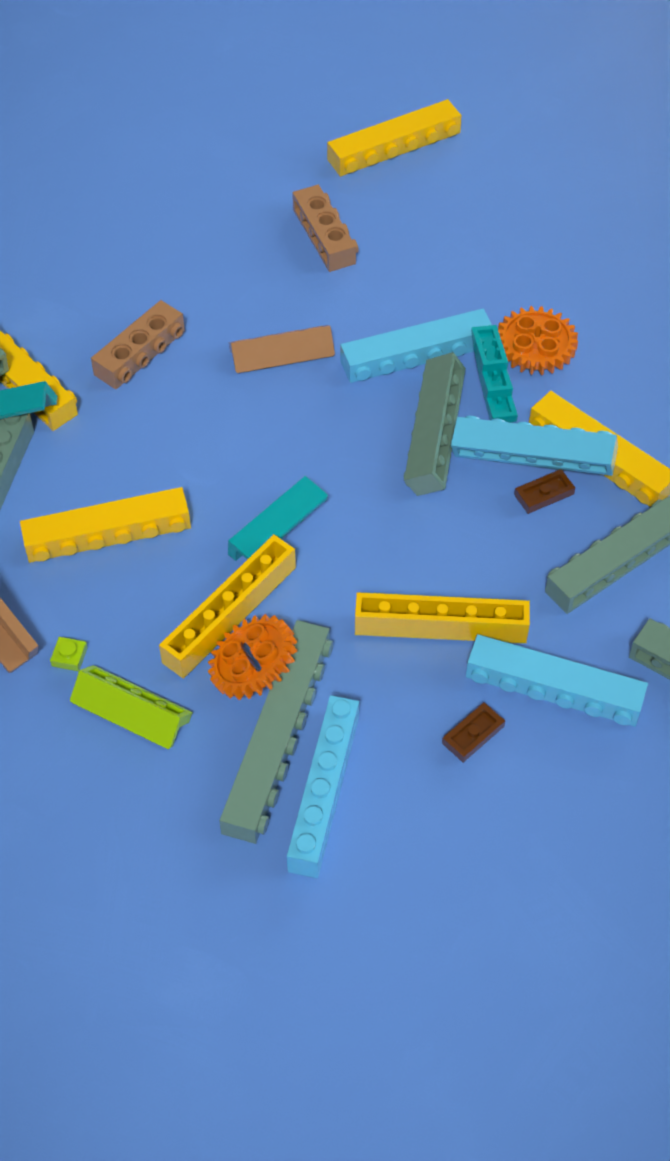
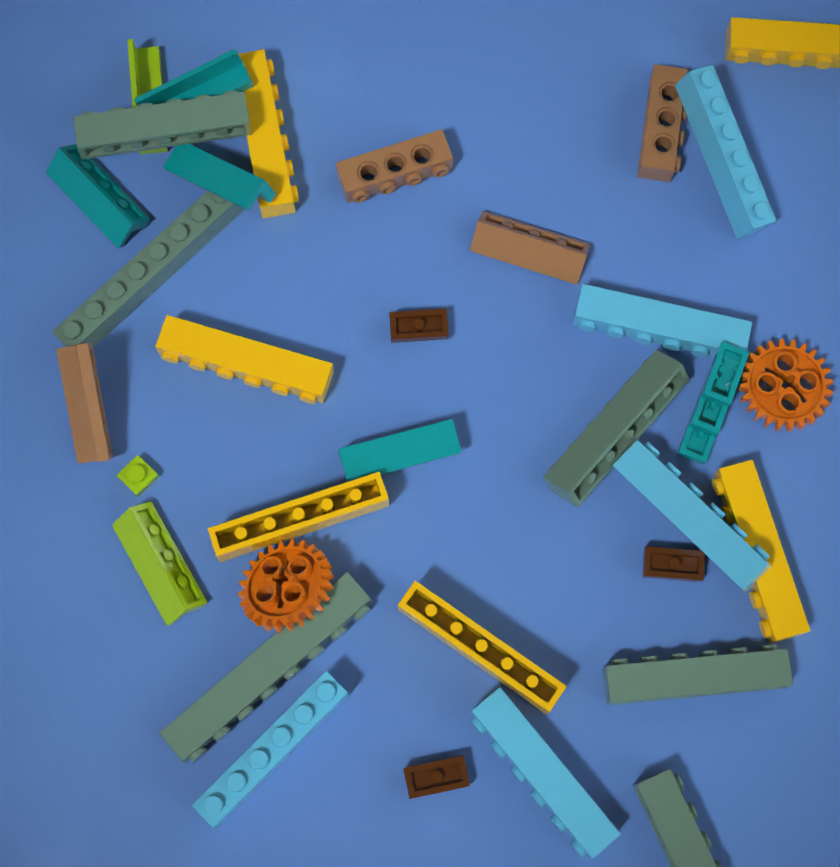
camera: 30 degrees right, 20 degrees up
none -> reddish brown plate [389,309,449,343]
none -> medium azure brick [675,65,777,239]

